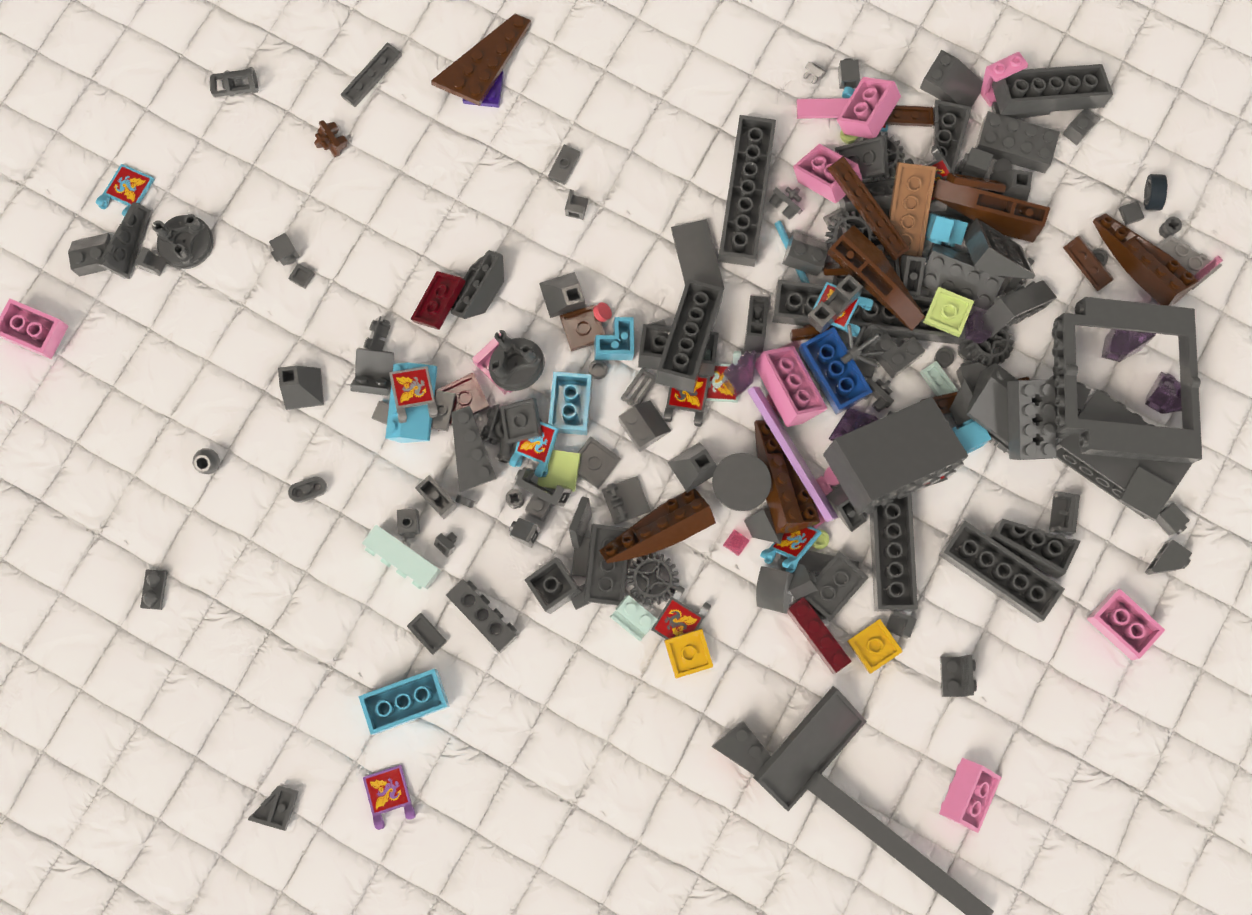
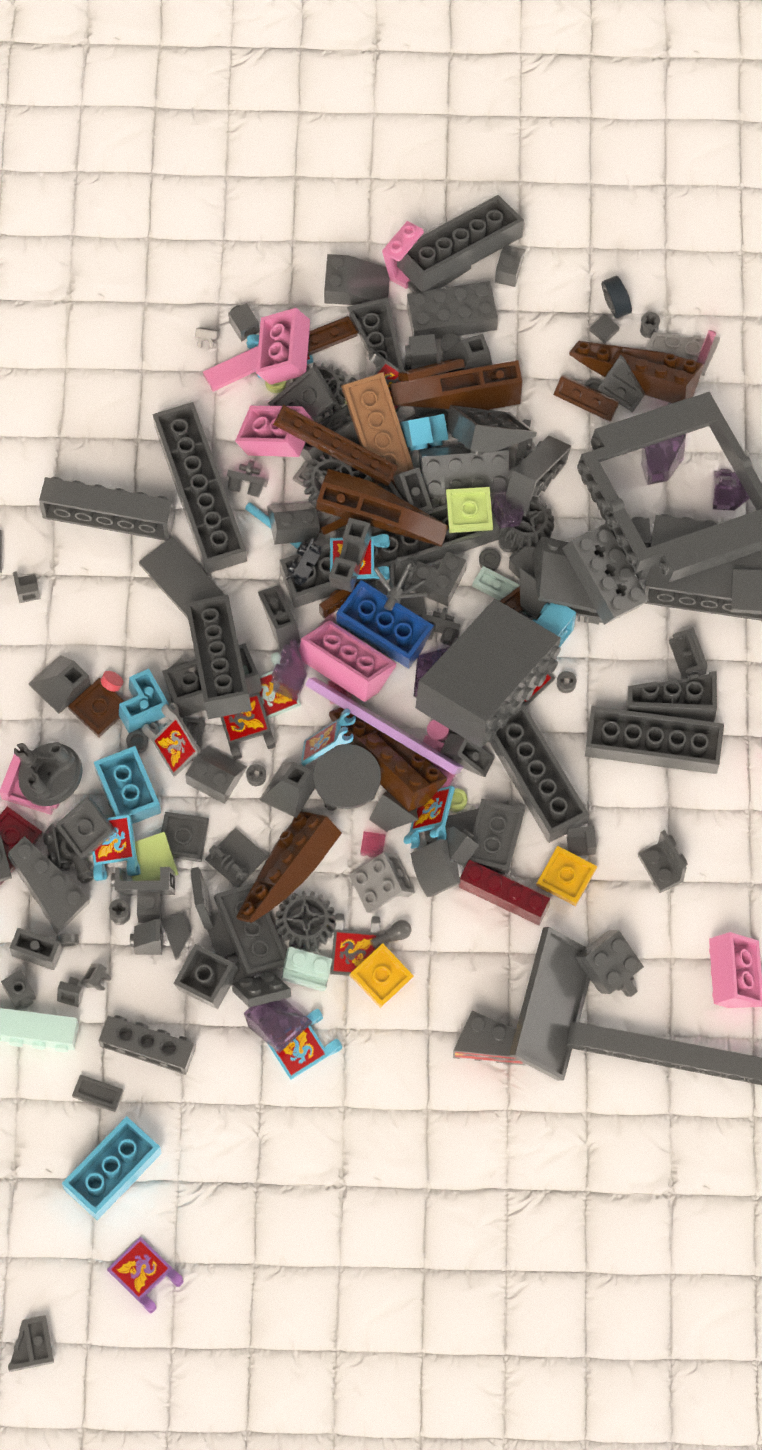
camera: 30 degrees left, 10 degrees down
none -> dark grey brick [39,477,175,541]
none -> dark grey tile [80,963,111,991]
none -> flag [142,702,201,777]
none -> dark grey tile [161,913,191,960]
none -> dark grey plate [232,972,291,1007]
none -> clear purple slope [243,999,312,1053]
none -> dark grey bush [246,764,266,787]
none -> flag [267,1009,342,1080]
none -> black hinge [286,538,322,585]
none -> medium azure flag [301,709,356,767]
none -> light grey bracket [350,852,415,913]
none -> dark grey piece [370,919,412,948]
none -> dark grey bush [556,671,577,694]
none -> dark grey hinge [575,930,644,997]
none -> dark grey wing [597,355,645,413]

